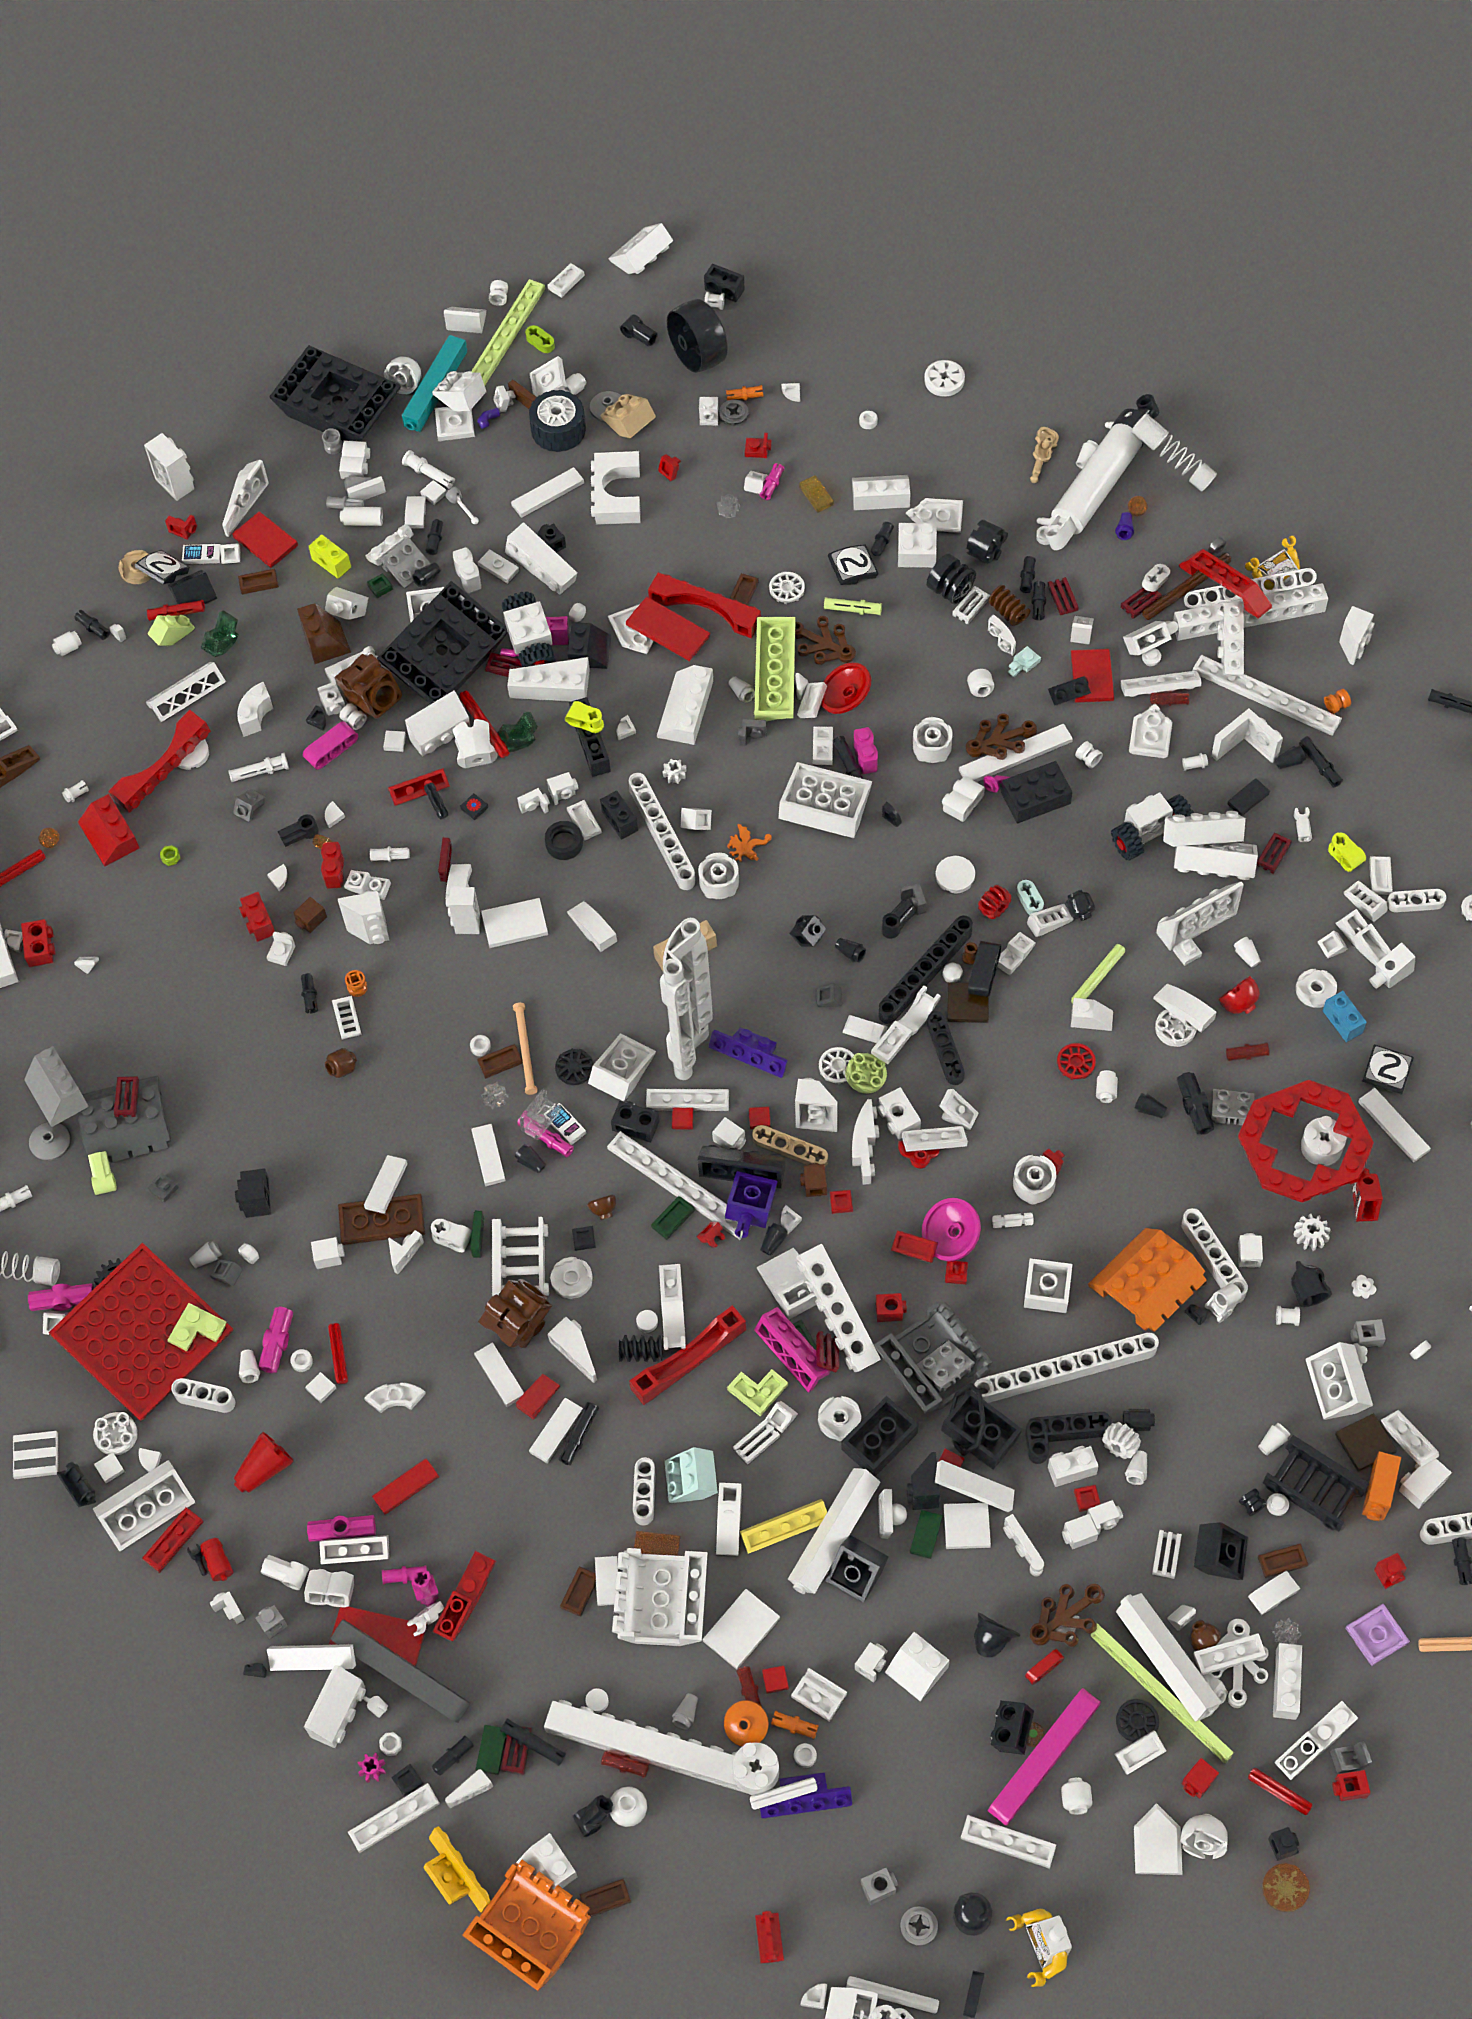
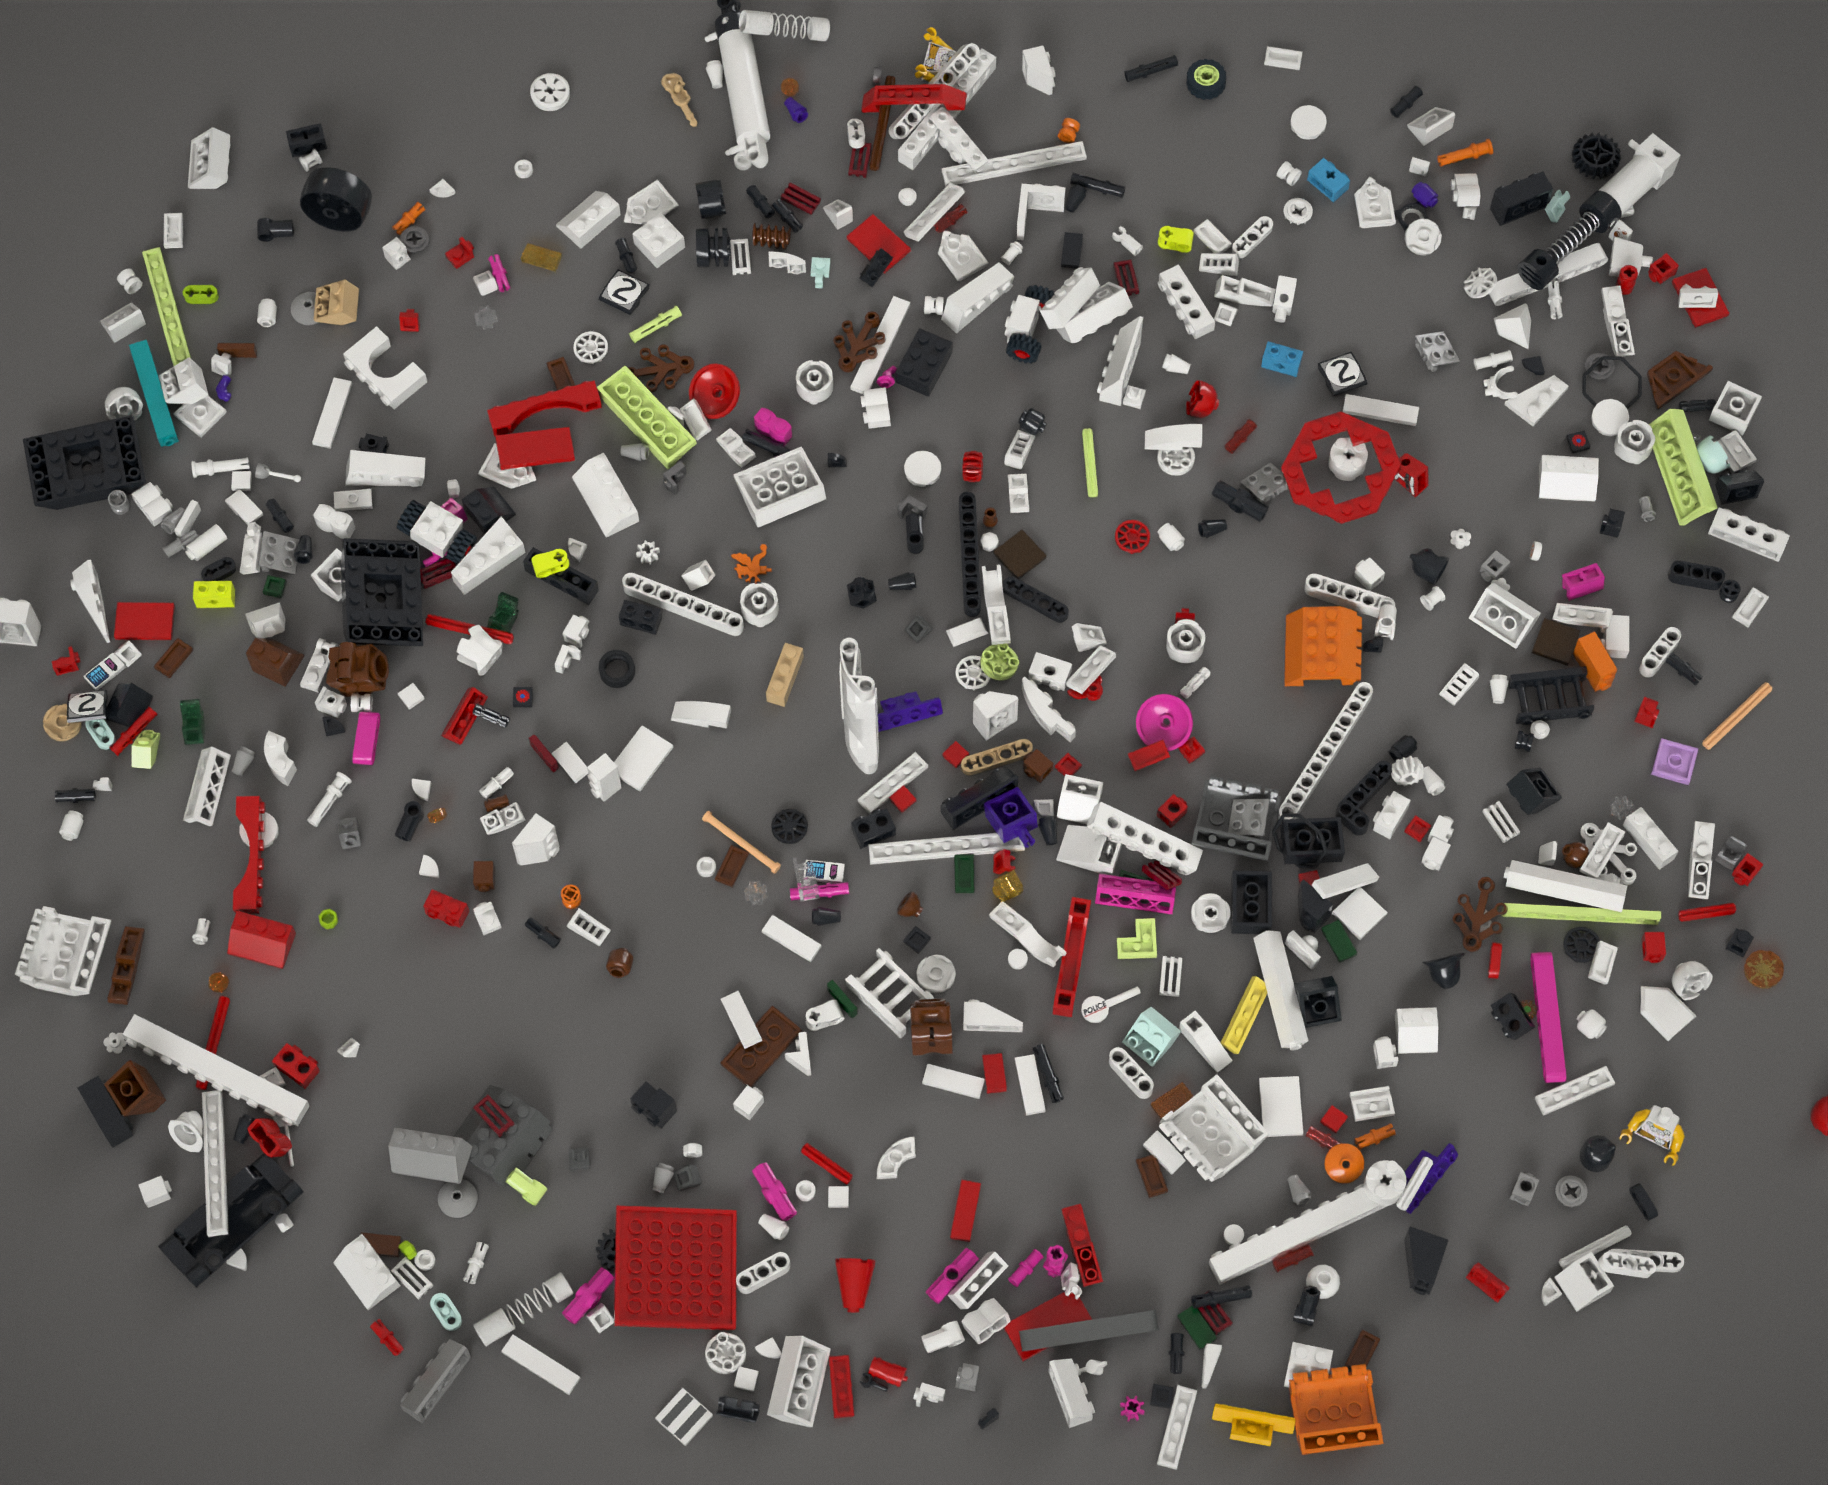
camera: 45 degrees left, 5 degrees up
yellowish green plate [168,1303,227,1351] -> none
white tile [267,1644,356,1671] -> none
red brick [321,842,344,889] -> none
white tile [379,1732,402,1756] -> none
white slope [405,691,471,757] -> none
black wheel [529,390,586,452] -> none
white tile [530,356,567,397] -> none
white tile [567,800,602,841] -> none
white slope [588,1033,656,1101] -> none
black piece [618,1335,663,1362] -> none
white brick [712,1117,746,1150] -> none
white slope [766,1401,798,1433] -> none
white tile [794,1743,817,1768] -> none
white head [967,669,994,697] -> none
black beam [968,941,1001,997] -> none
white plate [1003,1514,1044,1576] -> none
light aqua beam [1017,880,1044,915] -> none
white brick [1024,1258,1072,1313] -> none
white slope [1071,998,1113,1031] -> none
white brick [1123,621,1178,655] -> none
white slope [1248,1571,1300,1615] -> none
reddish brown tile [1258,1543,1308,1578] -> none
white gear [1294,1214,1331,1251] -> none
white tile [1296,969,1337,1008] -> none
none -> light aqua plate [85,719,116,750]
none -> black beam [201,557,236,581]
none -> light grey cone [231,746,255,776]
none -> reddish brown pin [484,794,509,812]
none -> white wedge [941,262,1014,334]
none -> clear yellow brick [992,870,1023,902]
none -> white slope [1057,774,1103,824]
none -> white piece [1081,986,1141,1023]
none -> white brick [1158,264,1215,339]
none -> black slope [1404,1226,1448,1295]
none -> white slope [1439,663,1479,706]
none -> dark pink hinge [1562,563,1605,601]

